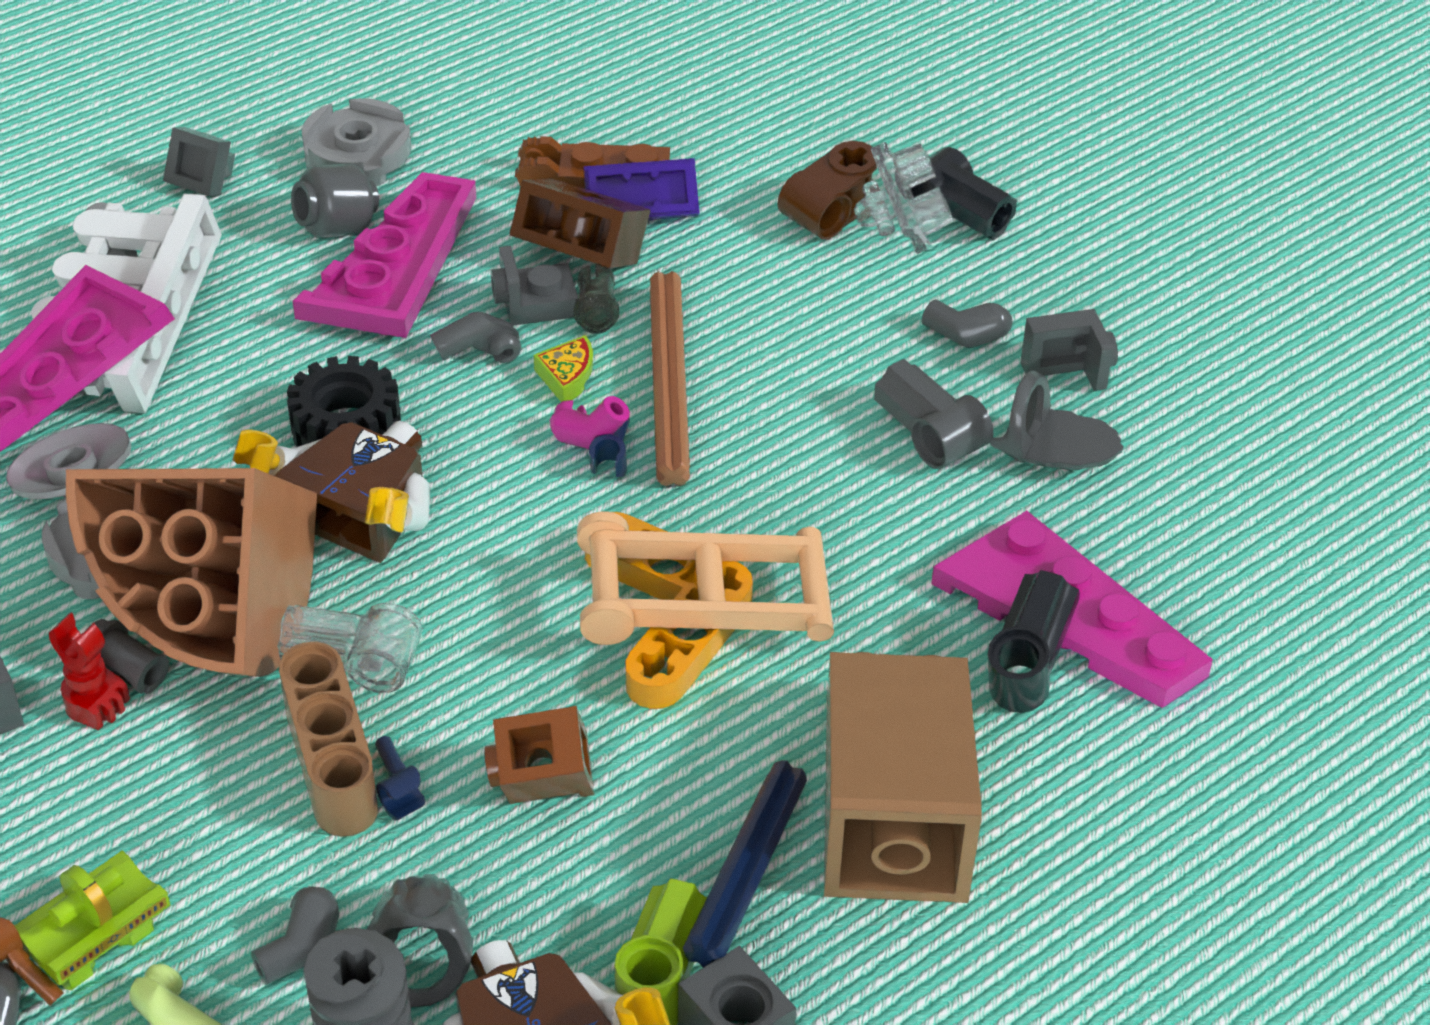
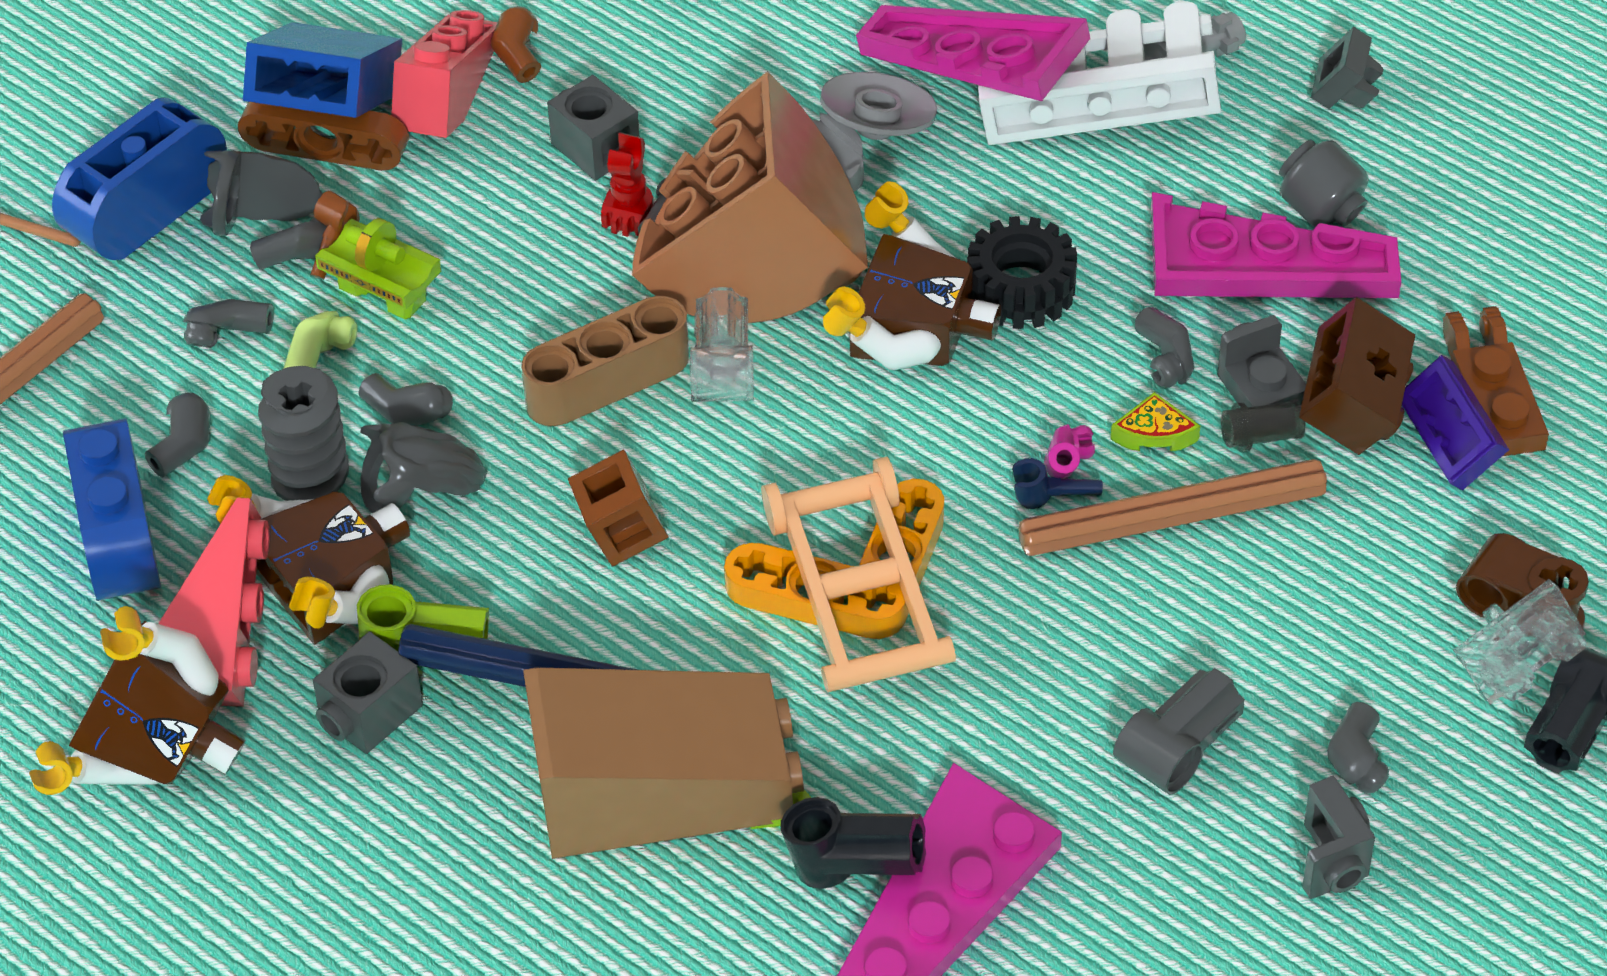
camera: 80 degrees right, 5 degrees up
light grey plate [301,98,412,187] -> none
dark blue hand [375,736,426,821] -> none
dark grey piece [989,370,1123,470] -> none

